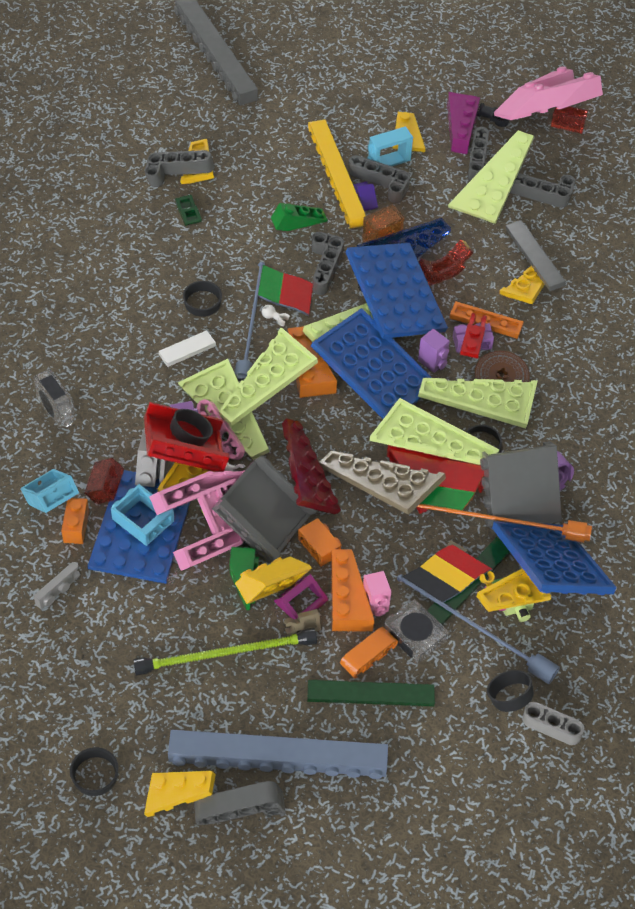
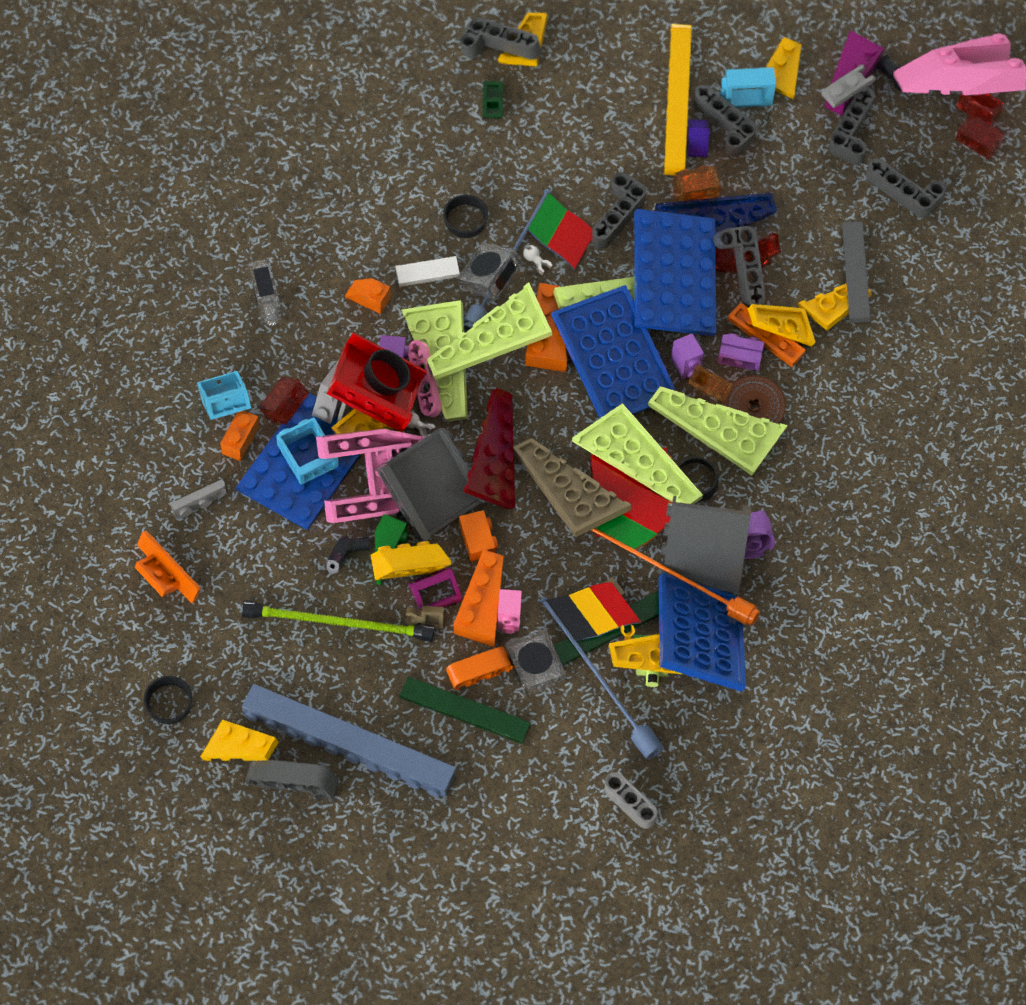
camera: 20 degrees right, 10 degrees up
green slope [271,203,328,231] -> none
yellowish green wing [448,130,534,224] -> none
red hinge [460,313,487,358] -> none
black tyre [487,670,534,712] -> none
none -> orange bracket [135,531,201,603]
none -> black arm [326,536,370,573]
none -> orange slope [345,278,391,314]
none -> clear brick [457,242,522,300]
none -> clear orange slope [687,364,733,403]
none -> dark grey beam [713,226,765,308]
none -> yellow wing [748,304,815,347]
none -> light grey hinge [821,65,876,108]
none -> clear red brick [955,114,1005,160]

